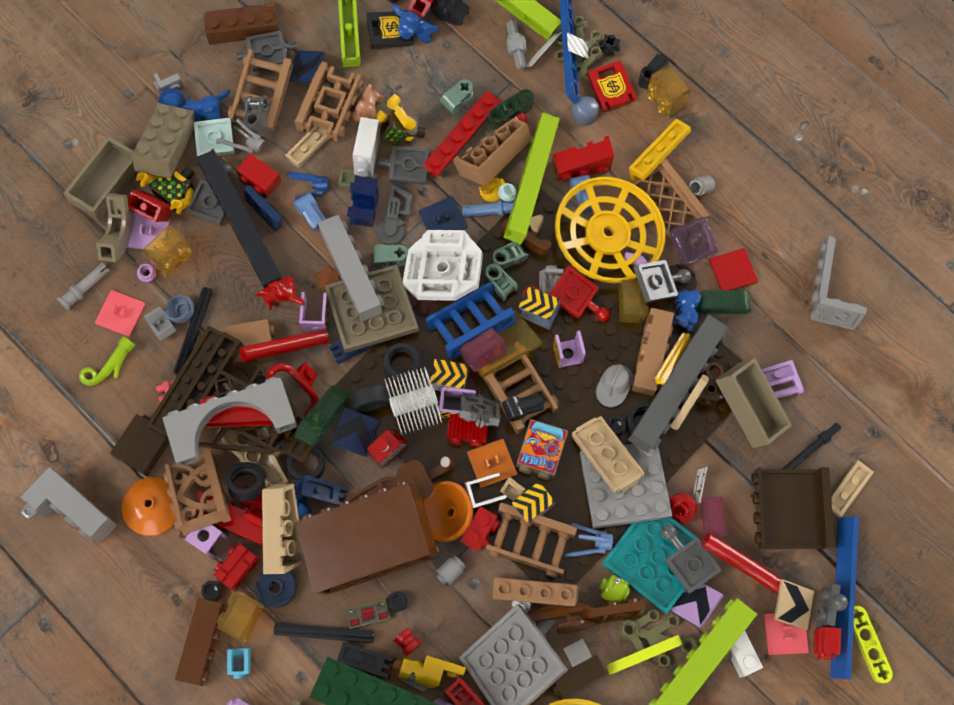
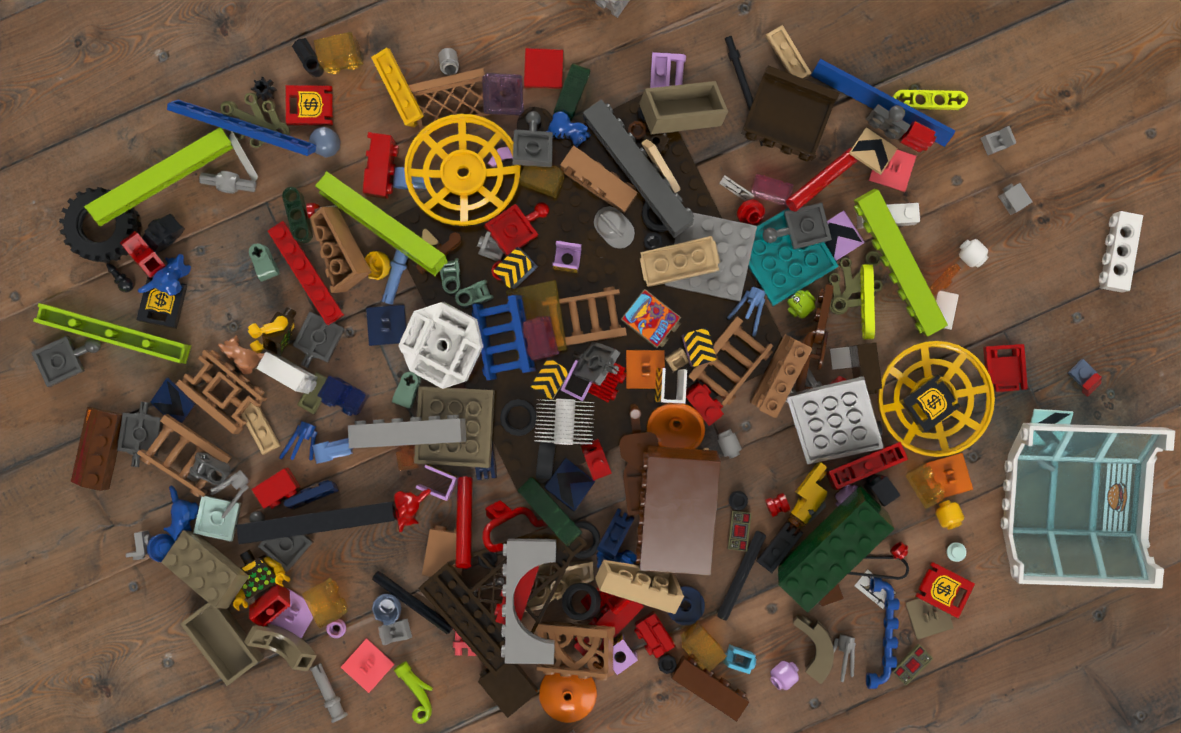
camera: 65 degrees left, 15 degrees up
dark grey piece [377,184,413,245] -> none
light aqua plate [498,183,516,202] -> none
black piece [502,393,544,422] -> none
sticker [567,33,589,59] -> none
yellow axle [655,333,691,385] -> none

